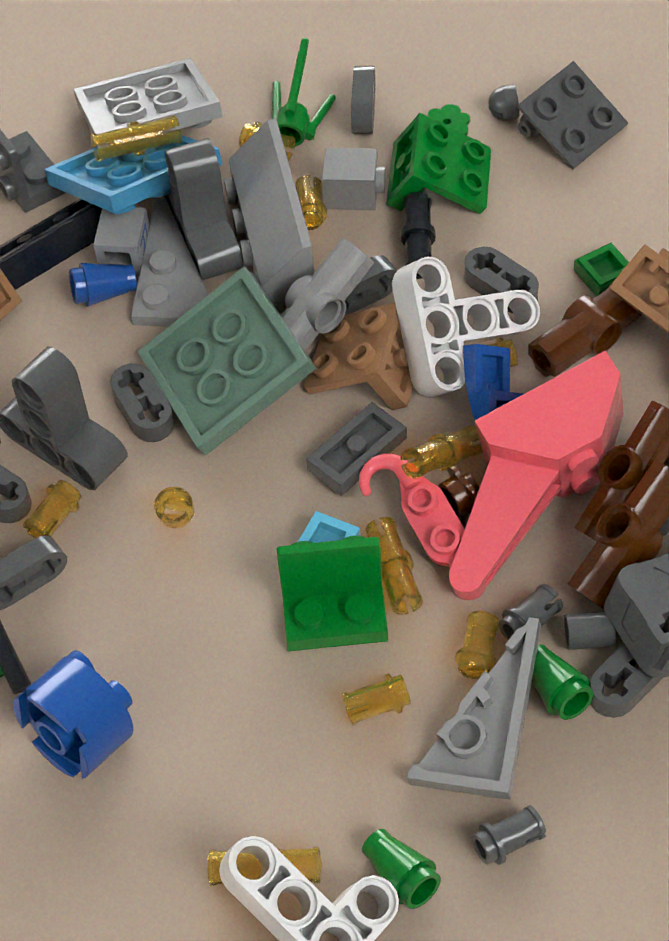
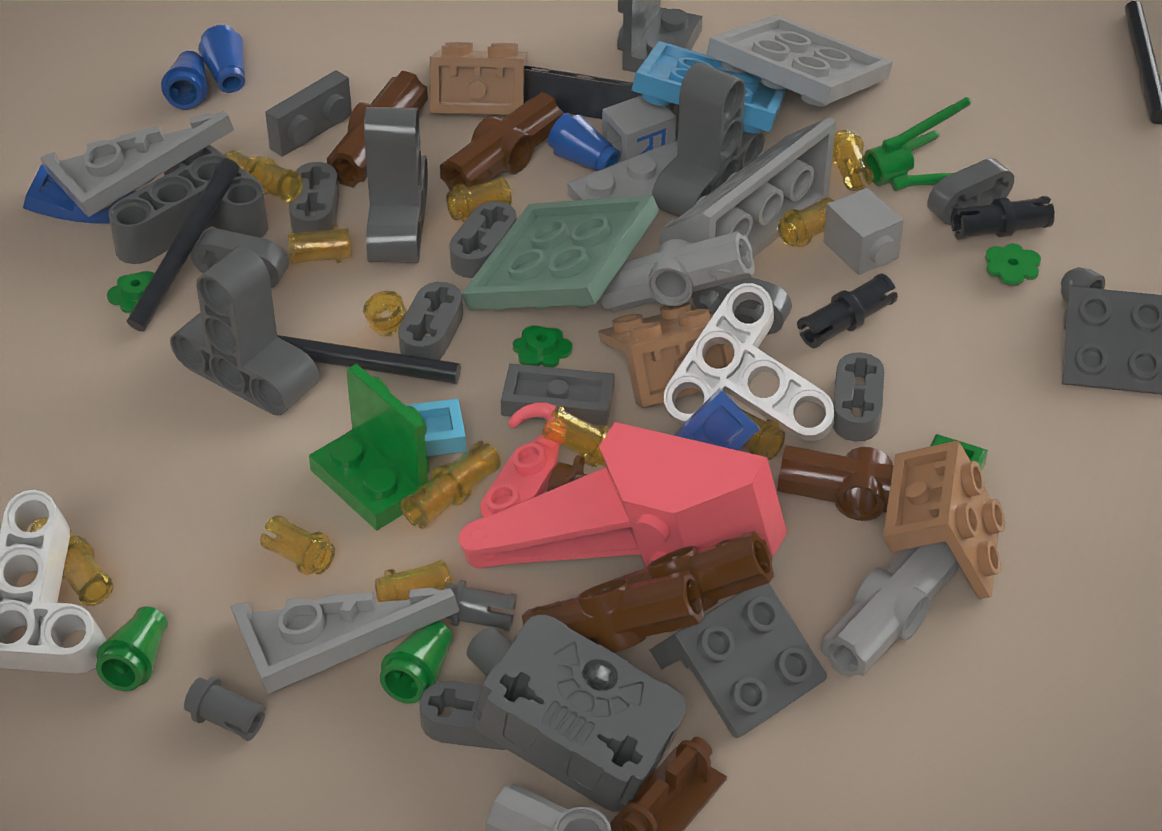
camera: 50 degrees right, 10 degrees down
blue brick [13,650,134,779] -> none
clear yellow pin [90,115,182,162] -> none
green bracket [386,113,491,214] -> none
none -> dark grey beam [170,246,320,415]
none -> black bar [277,335,461,384]
none -> dark grey beam [398,282,463,360]
none -> reddish brown piece [440,92,564,199]
none -> clear yellow pin [446,177,512,222]
none -> green plant [513,325,573,368]
none -> black pin [951,196,1055,240]

